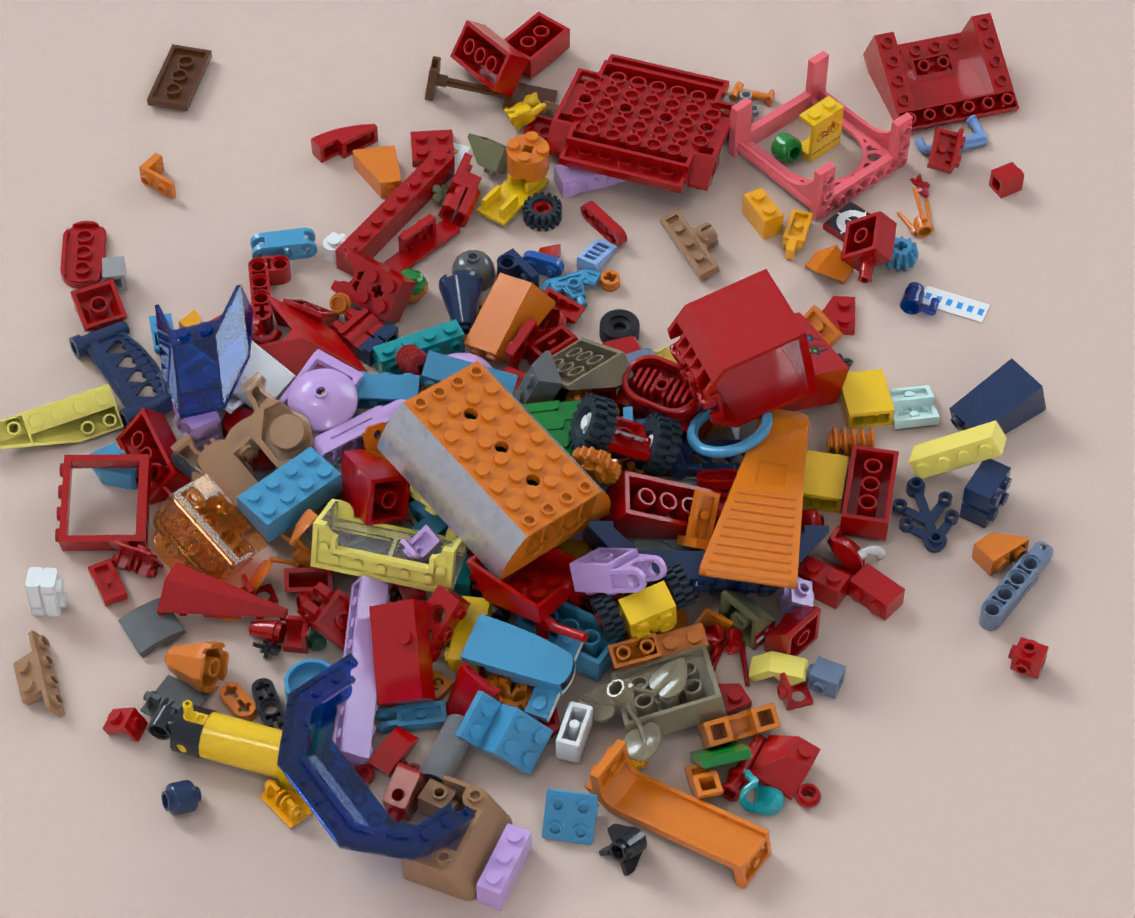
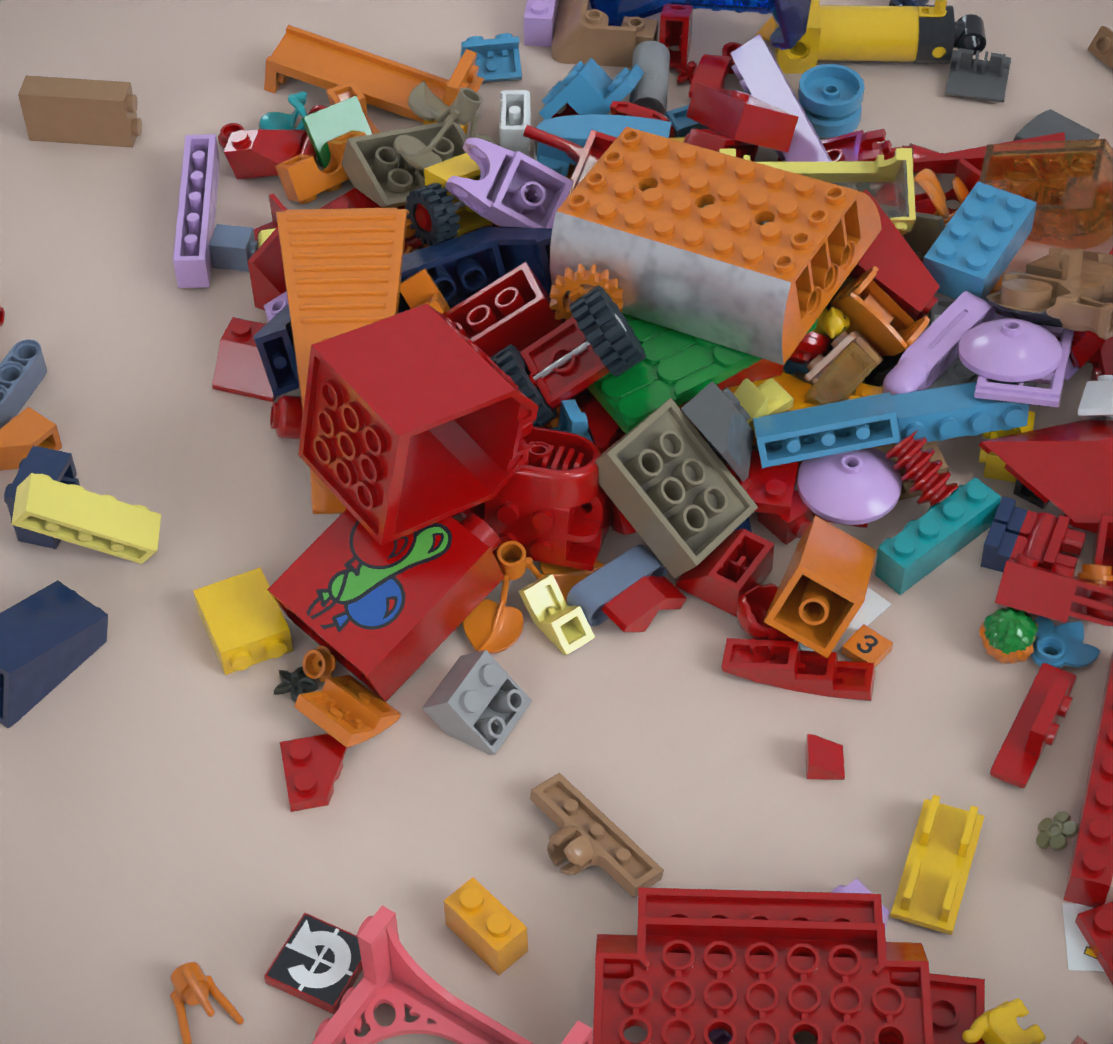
camera: 165 degrees right, 0 degrees up
red bracket [102,707,148,742] -> none
orange cone [165,641,229,693] -> none
orange beam [220,682,257,722] -> none
black plant [252,640,282,658] -> none
black beam [252,678,289,732] -> none
red plate [438,152,482,228] -> none
dark blue cone [439,270,483,335] -> none
dark grey cylinder [452,250,495,292] -> none
olive slope [468,133,507,176] -> none
dark blue plate [497,248,539,288] -> none
red wing [505,318,539,370] -> none
orange brick [507,131,550,182] -> none
blue plate [522,250,565,278] -> none
black bush [523,192,562,232] -> none
dark azure piece [539,268,602,307] -> none
light blue slope [577,238,617,271] -> none
red beam [580,201,627,247] -> none
black tyre [599,309,640,343] -> none
black brick [599,824,647,876] -> none
orange bush [600,270,620,292] -> none
light orange hinge [782,209,813,260] -> none
yellow brick [802,450,849,514] -> none
orange slope [805,245,854,285] -> none
orange piece [827,427,875,456] -> none
red hat [827,525,886,573] -> none
red brick [840,445,899,541] -> none
red brick [841,211,897,284] -> none
red brick [847,563,905,620] -> none
dark azure gear [883,236,919,272] -> none
light aqua slope [889,385,940,429] -> none
dark blue plant [892,477,959,553] -> none
clear blue piece [900,282,940,316] -> none
white sticker [919,286,990,323] -> none
none -> medium nougat brick [18,75,142,148]
none -> lavender brick [173,134,220,288]

